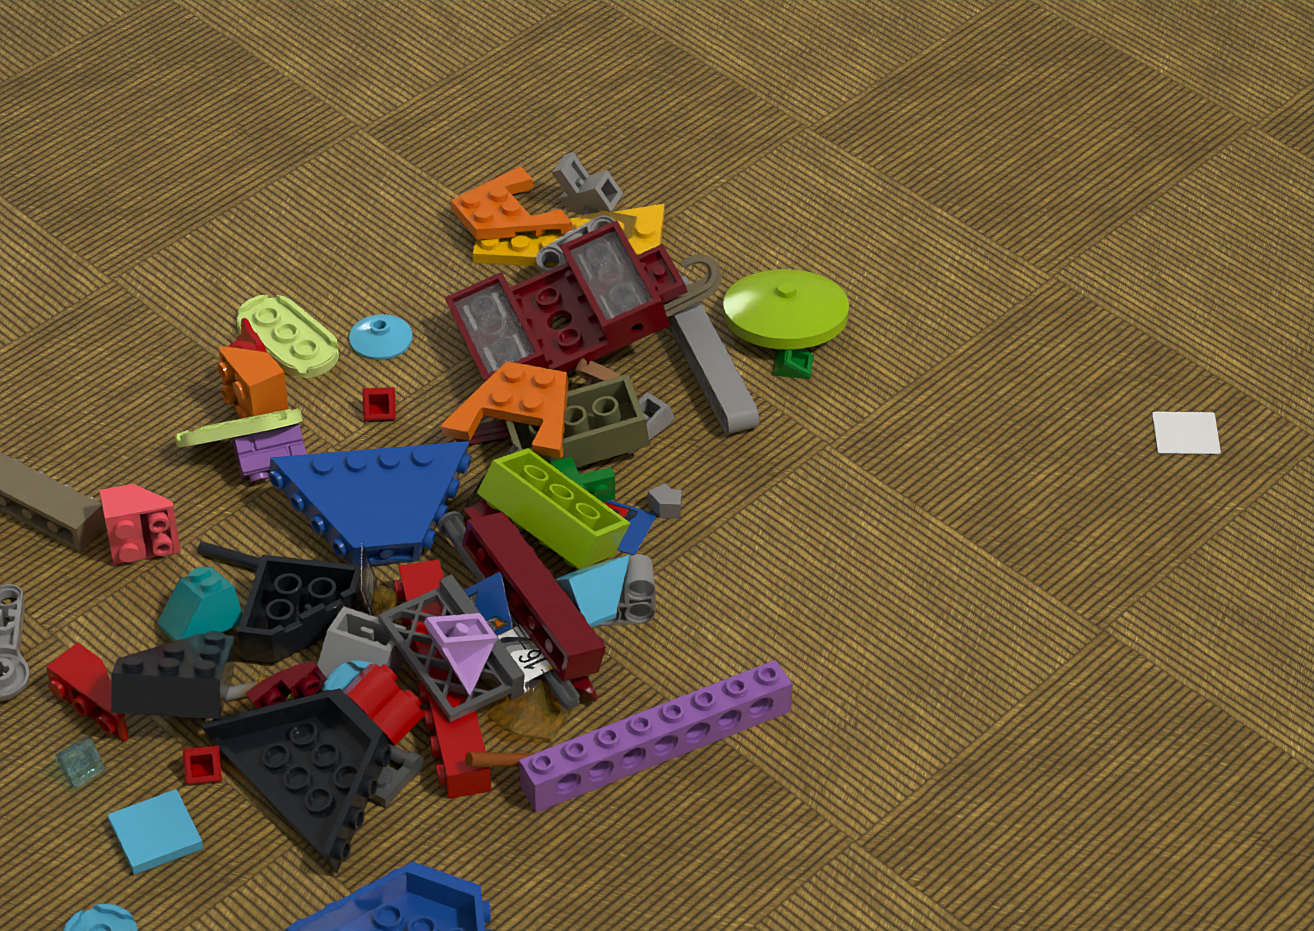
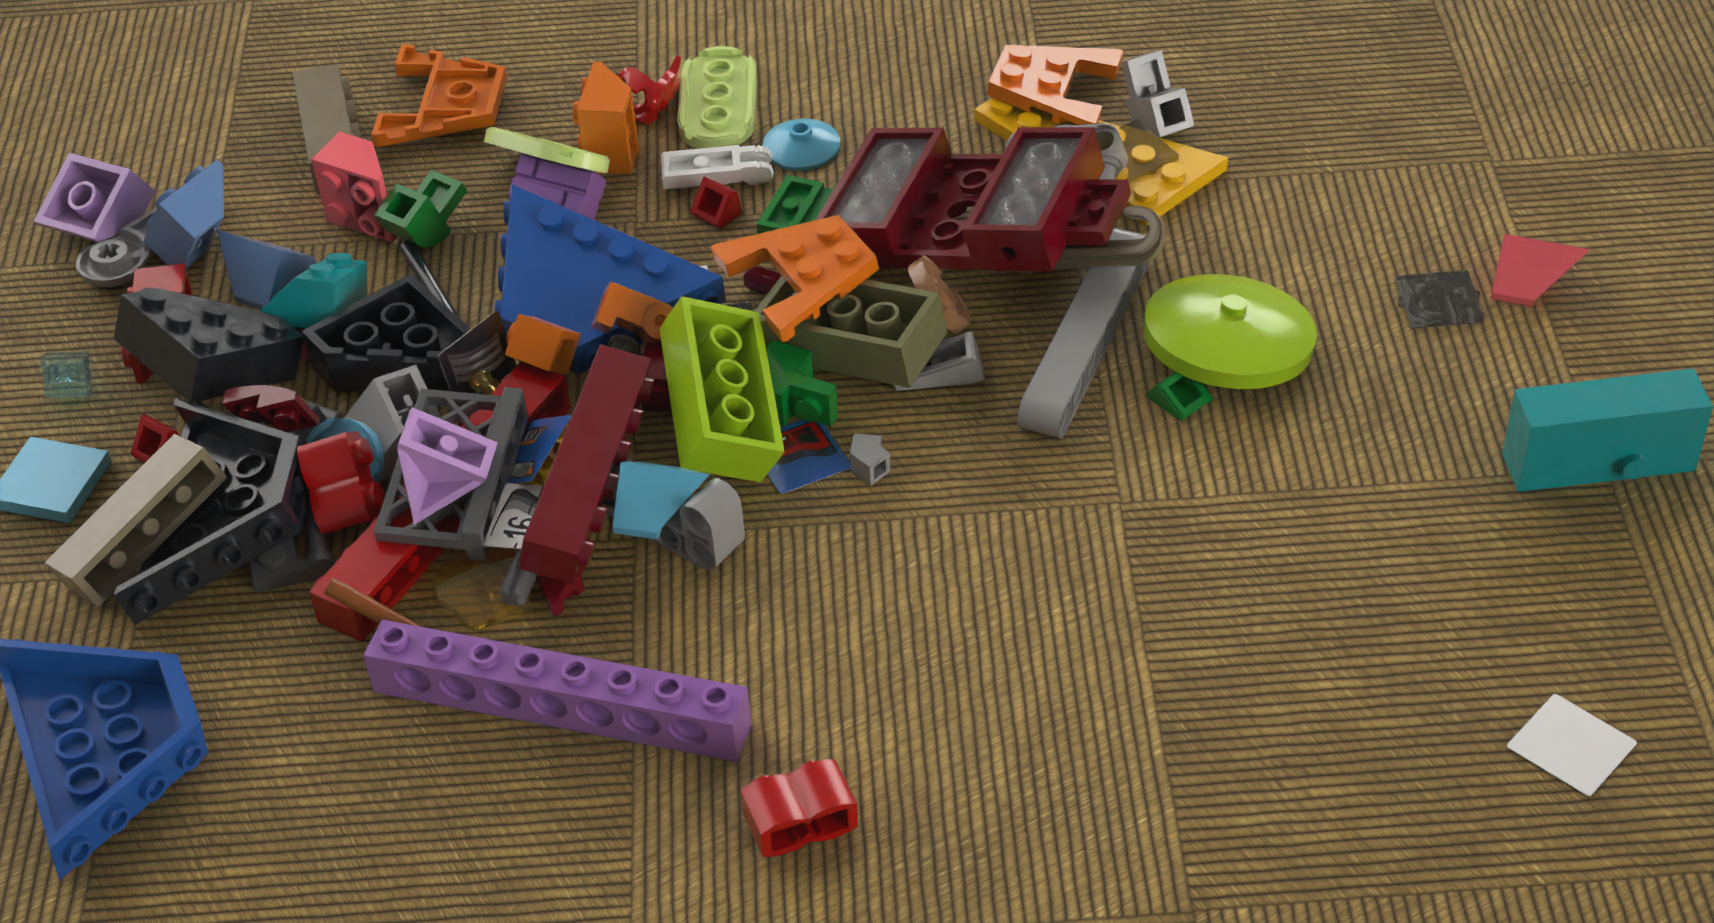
camera: 45 degrees right, 0 degrees up
none -> dark tan brick [45,434,227,608]
none -> medium blue slope [143,160,224,269]
none -> medium blue slope [216,229,316,310]
none -> orange wing [371,44,507,147]
none -> green brick [374,170,467,248]
none -> orange brick [505,314,581,374]
none -> orange leg [591,282,673,343]
none -> white hinge [661,145,774,189]
none -> red brick [740,759,858,857]
none -> green plate [756,175,836,234]
none -> clear smoke piece [1394,270,1485,329]
none -> coral slope [1491,234,1590,307]
none -> teal brick [1502,368,1714,492]

